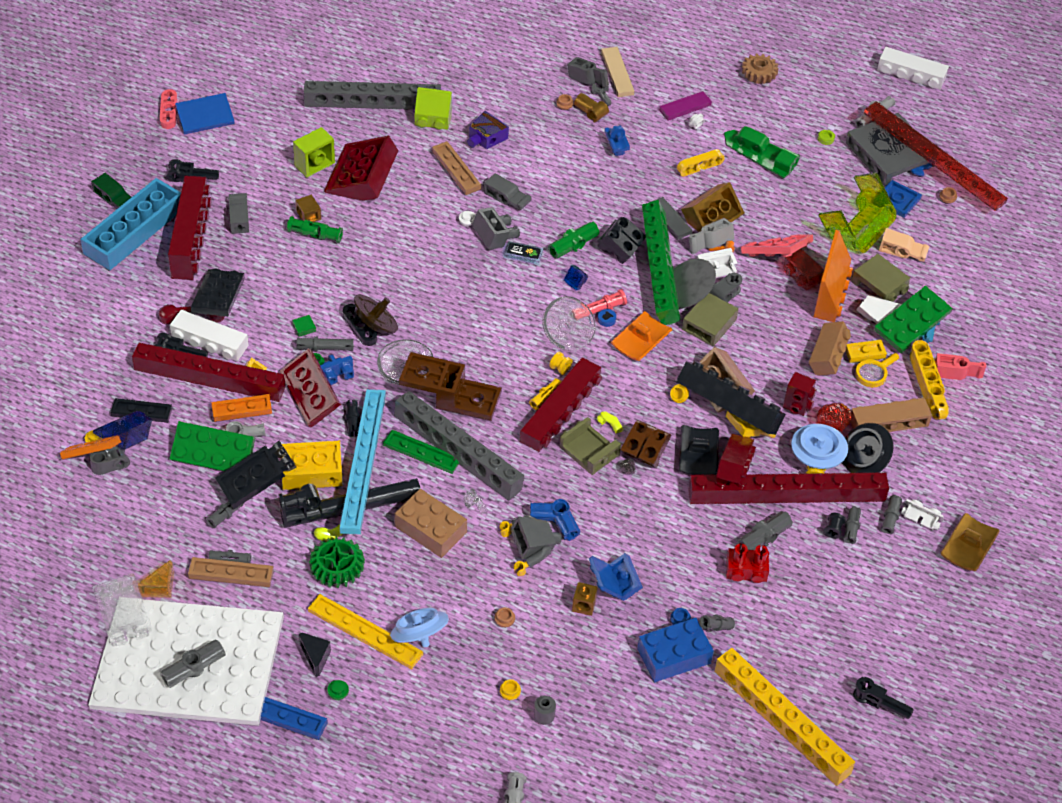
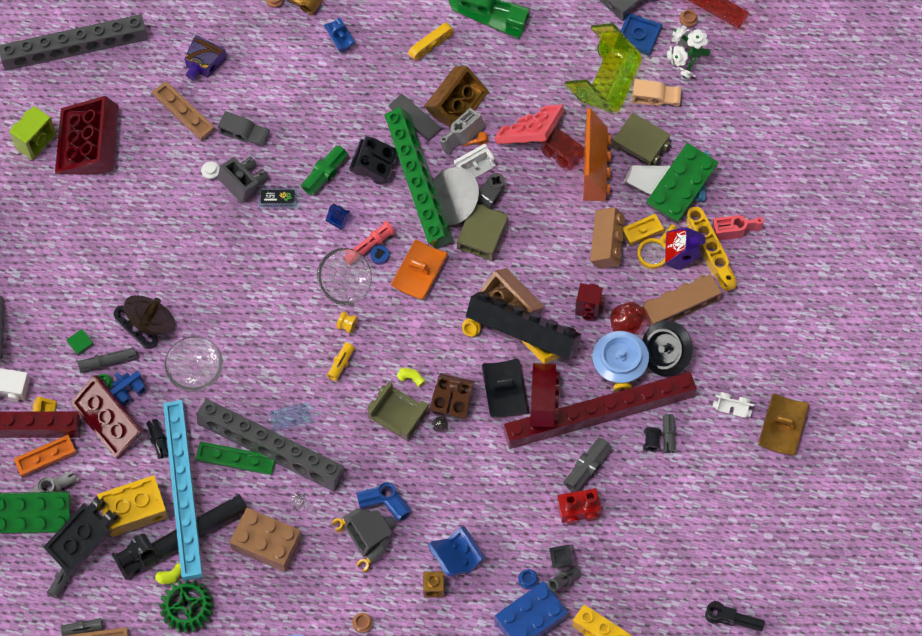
camera: 10 degrees left, 15 degrees up
green piece [287,216,343,243] -> none
pearl gold brick [295,194,321,222] -> none
reddish brown bracket [399,352,502,421] -> none
lime slope [415,87,452,130] -> none
dark red brick [520,357,602,452] -> none
dark grey pin [881,495,902,535] -> none
none -> clear light blue tile [269,402,312,431]
none -> black brick [549,545,577,568]
none -> dark purple torso [665,227,706,270]
none -> white plant [666,25,710,79]

